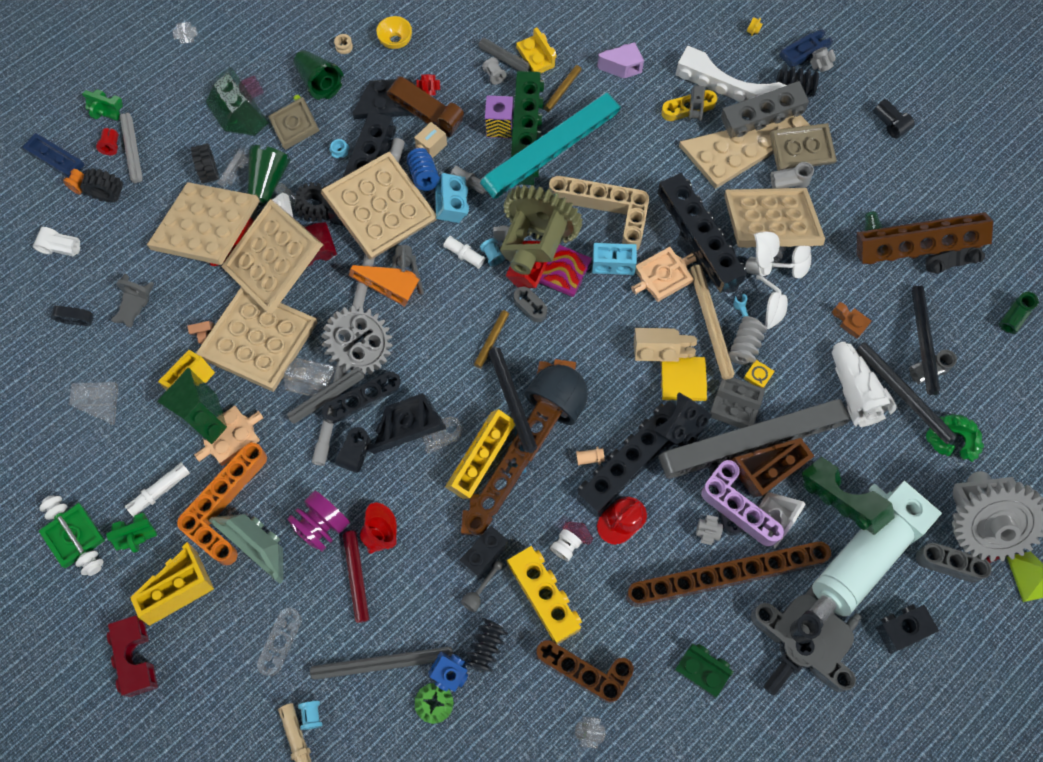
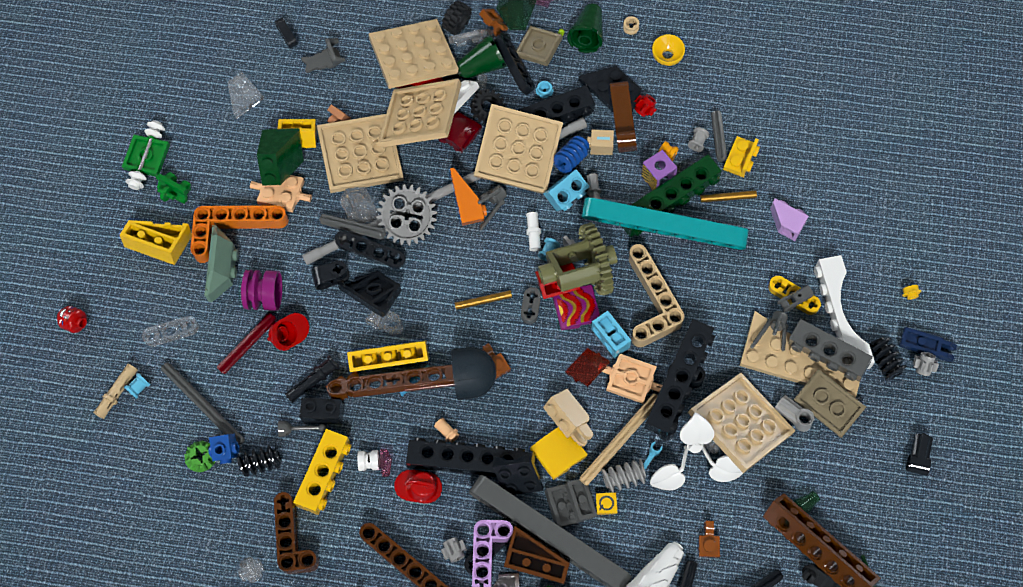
camera: 55 degrees right, 0 degrees up
dark red arch [107,615,158,697] -> none
white pin [125,462,190,517] -> none
black axle [489,347,537,453] -> none
none -> red head [57,306,87,333]
none -> black pin [285,355,340,404]
none -> dark orange plate [479,9,508,36]
none -> black beam [494,33,535,95]
none -> clear red piece [565,348,610,387]
none -> light orange wheel [659,141,679,162]
none -> dark grey plant [750,311,788,351]

